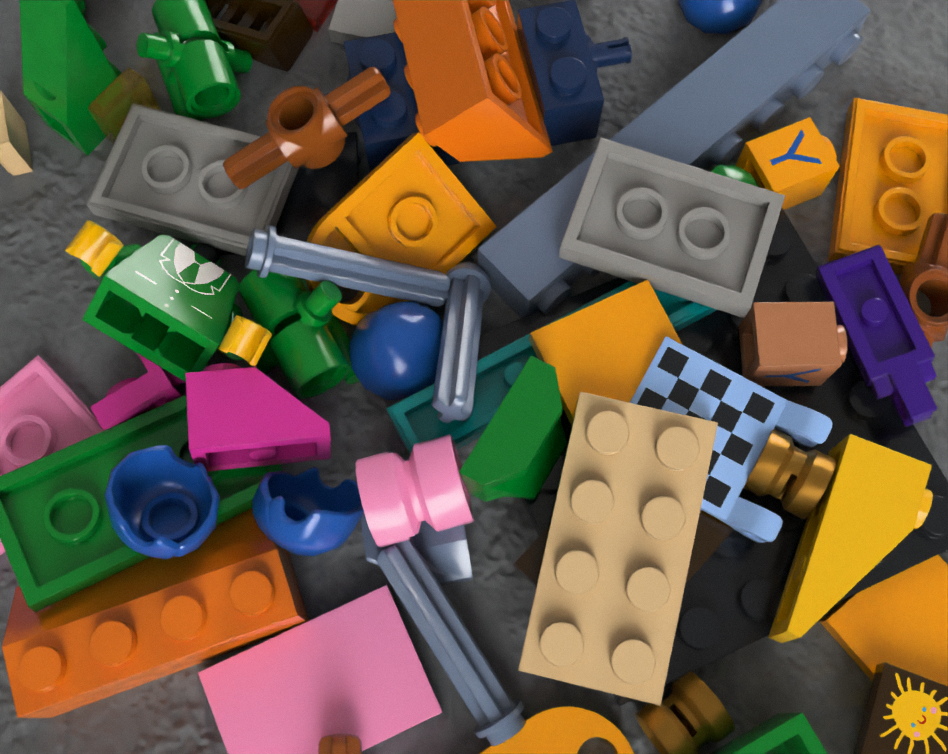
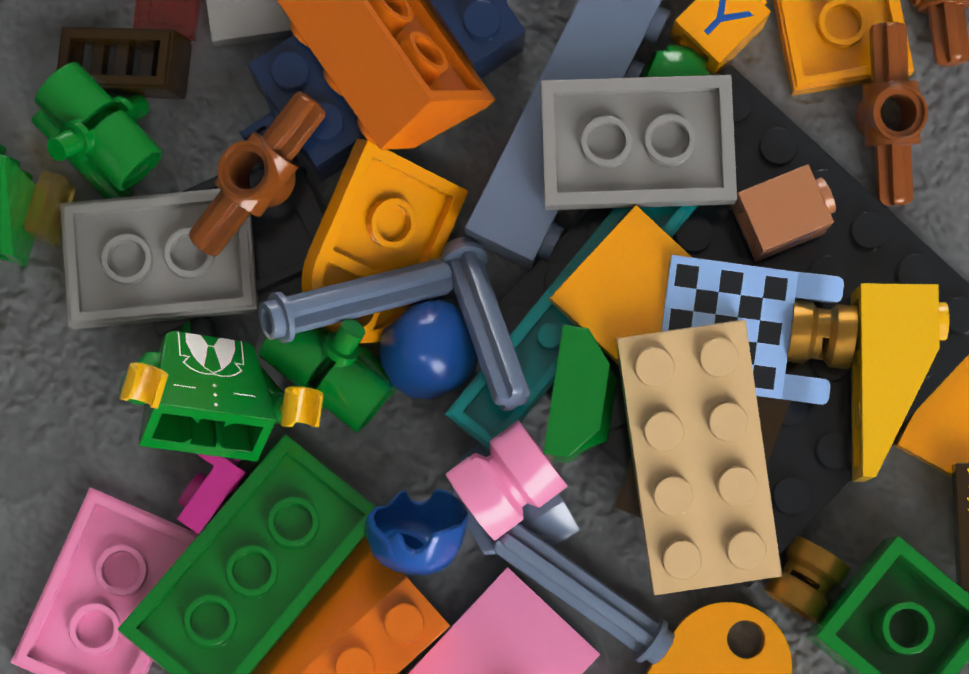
camera: 25 degrees left, 10 degrees up
blue hair [104,445,220,559] -> none
dark pink slope [185,363,331,471] -> none
dark purple hinge [815,245,937,427] -> none

